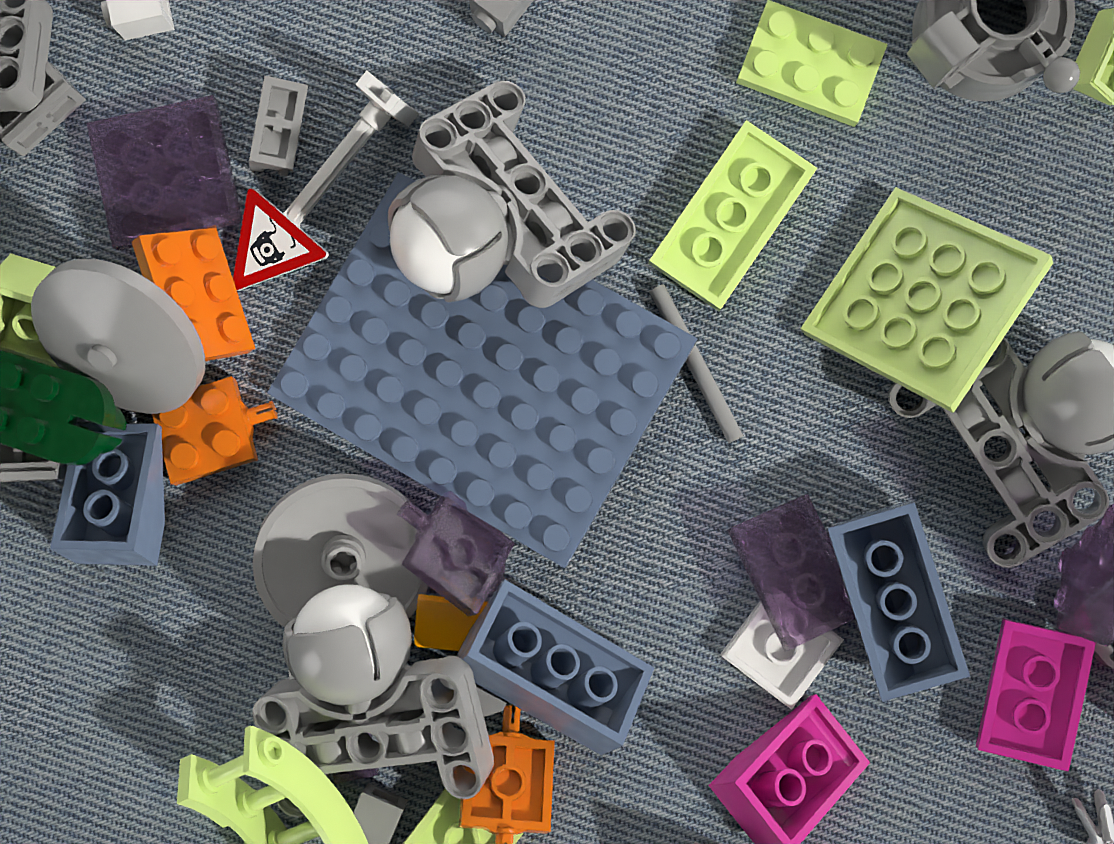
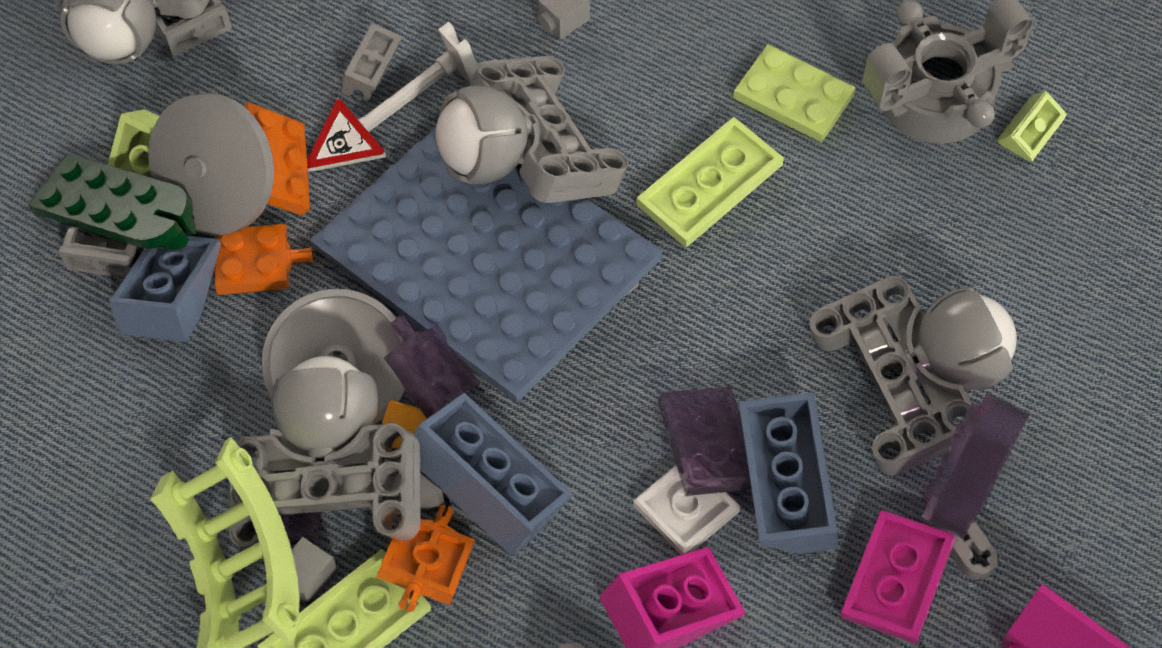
camera: 10 degrees right, 25 degrees down
clear purple plate [87,95,243,251] -> none
light grey bar [649,284,744,444] -> none
yellowish green plate [800,187,1053,413] -> none

